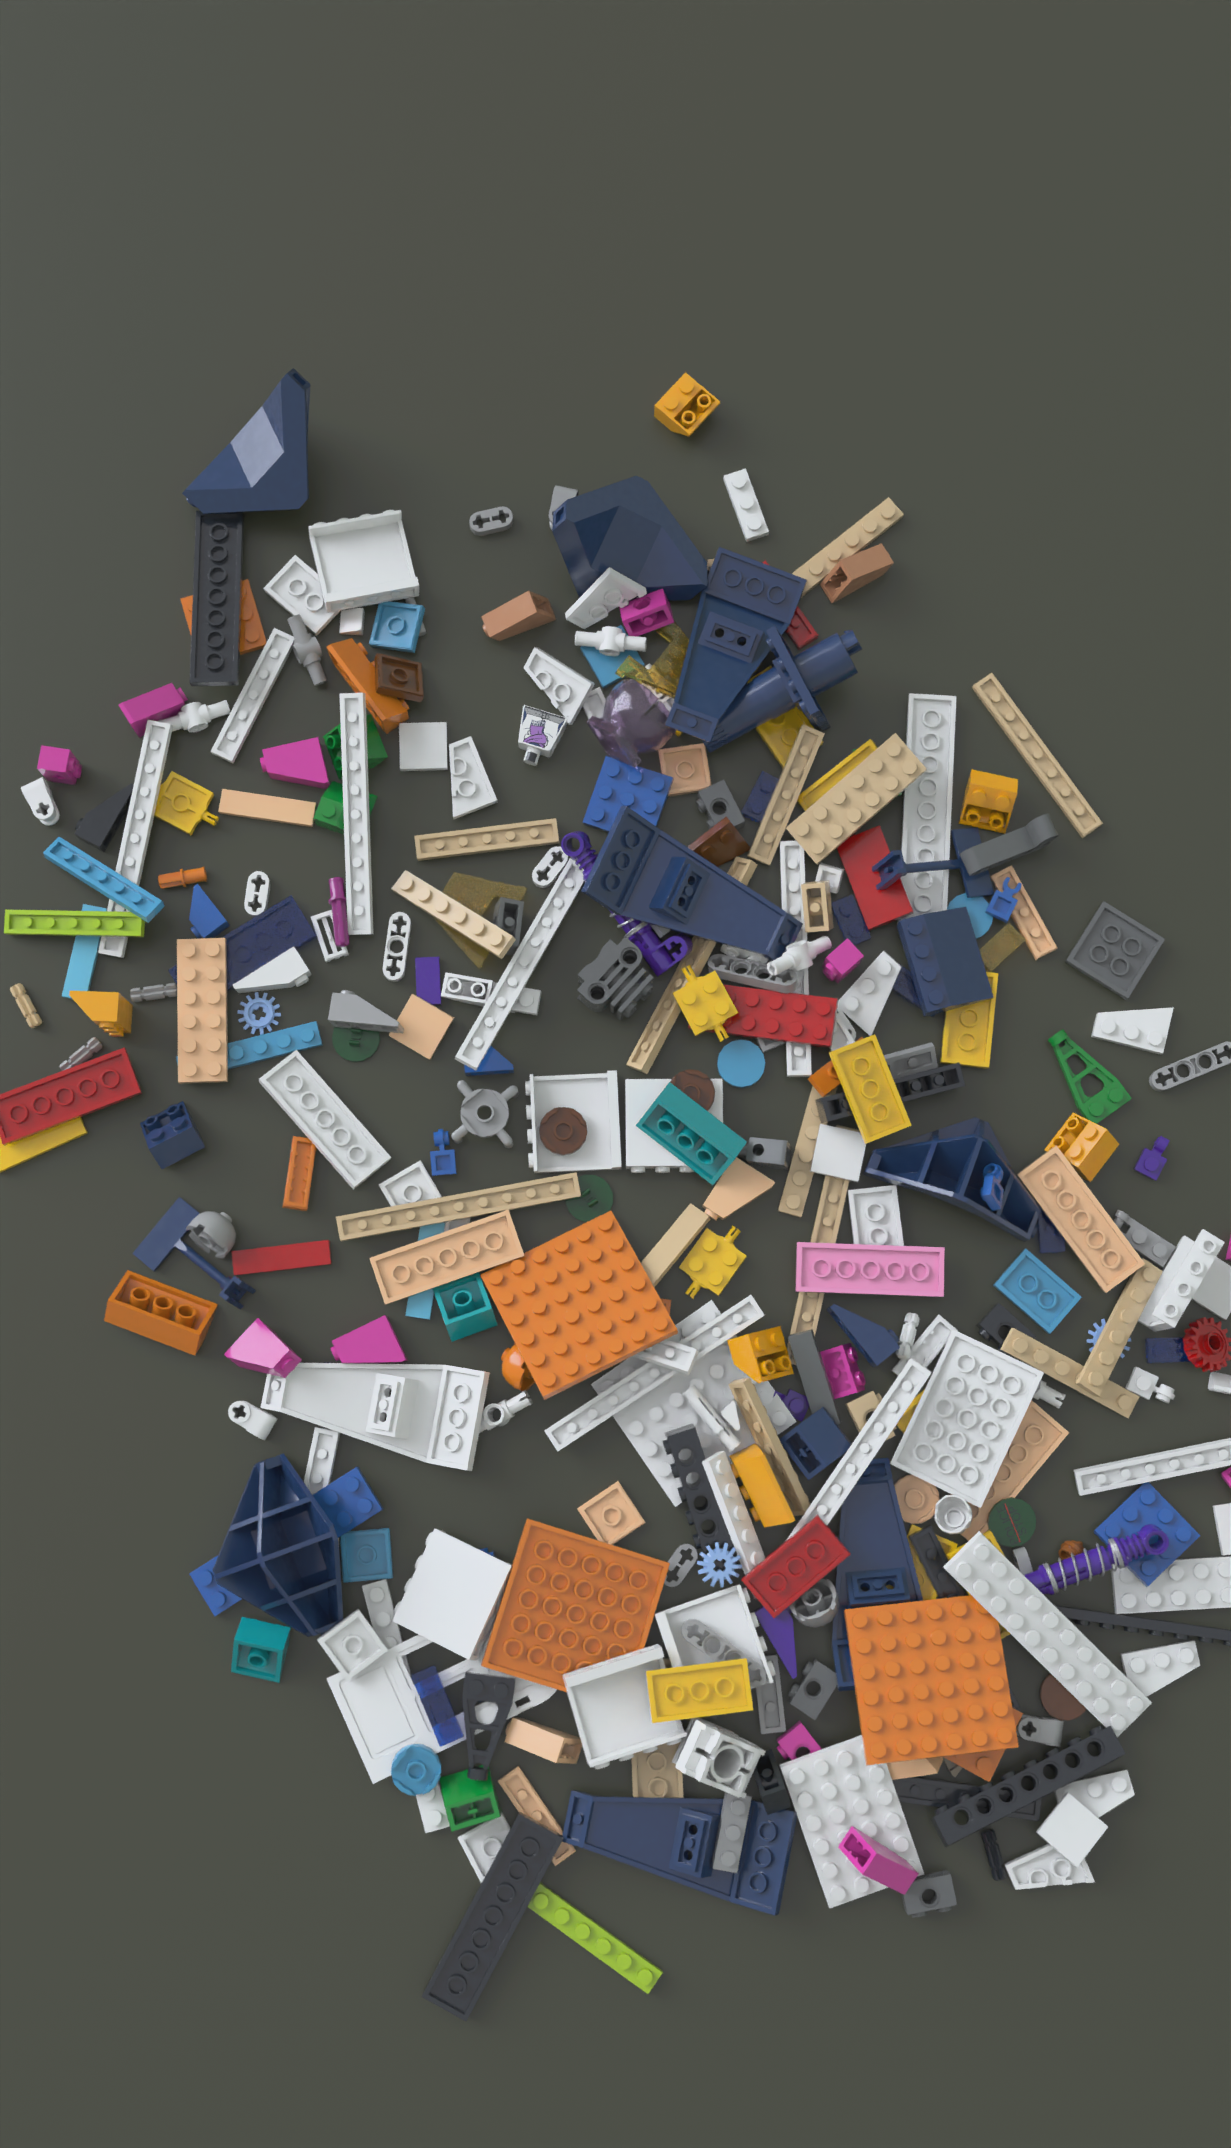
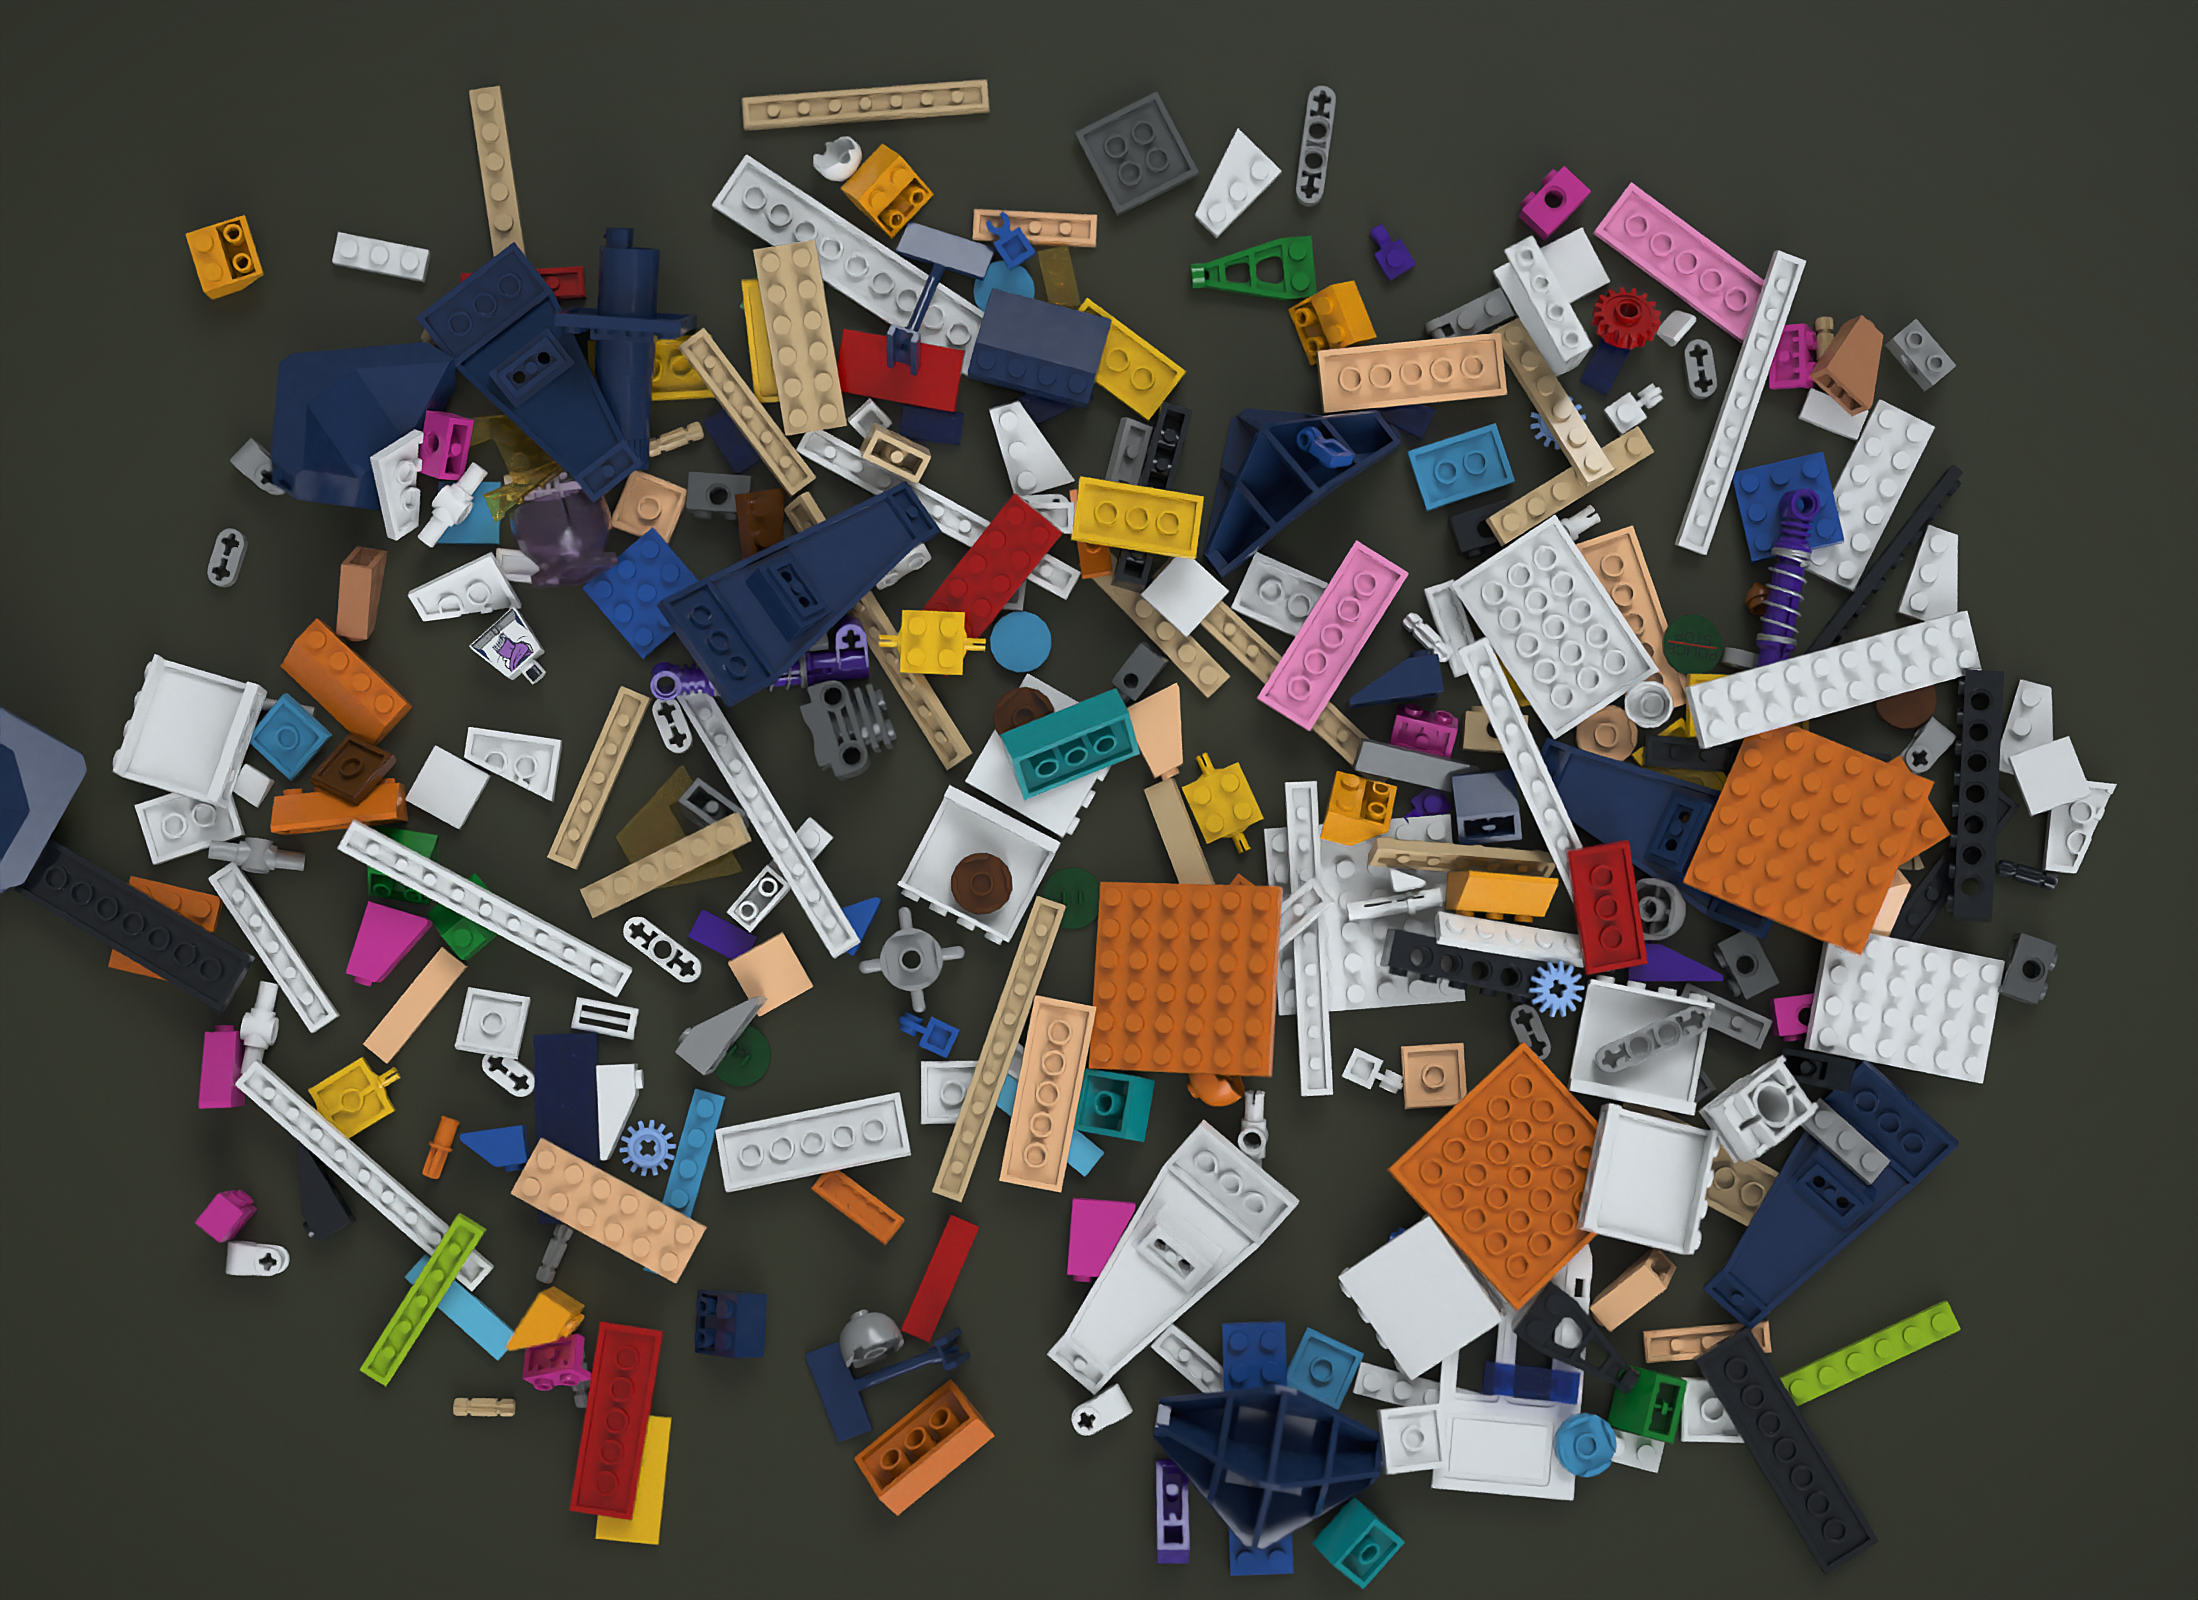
camera: 60 degrees left, 5 degrees up
dark azure plate [43,837,164,923] -> none
slope [224,1318,302,1378] -> none
magenta axle [328,877,349,948] -> none
yellow plate [646,1658,753,1723] -> none
light grey beam [708,954,798,993] -> none
white pin [767,936,832,976] -> none
nougat slope [820,543,894,603] -> none
dark pink brick [822,938,864,983] -> none
dark pink slope [838,1826,919,1895] -> none
dark grey beam [960,814,1059,876] -> none
none -> orange slope [281,618,414,746]
none -> white tile [455,987,531,1060]
none -> dark pink bracket [522,1334,591,1391]
none -> tan axle [649,422,704,457]
none -> white hair [813,137,862,181]
none -> dark purple slope [1156,1460,1189,1563]
none -> white plate [1342,1048,1404,1094]
none -> light grey beam [1682,339,1717,399]

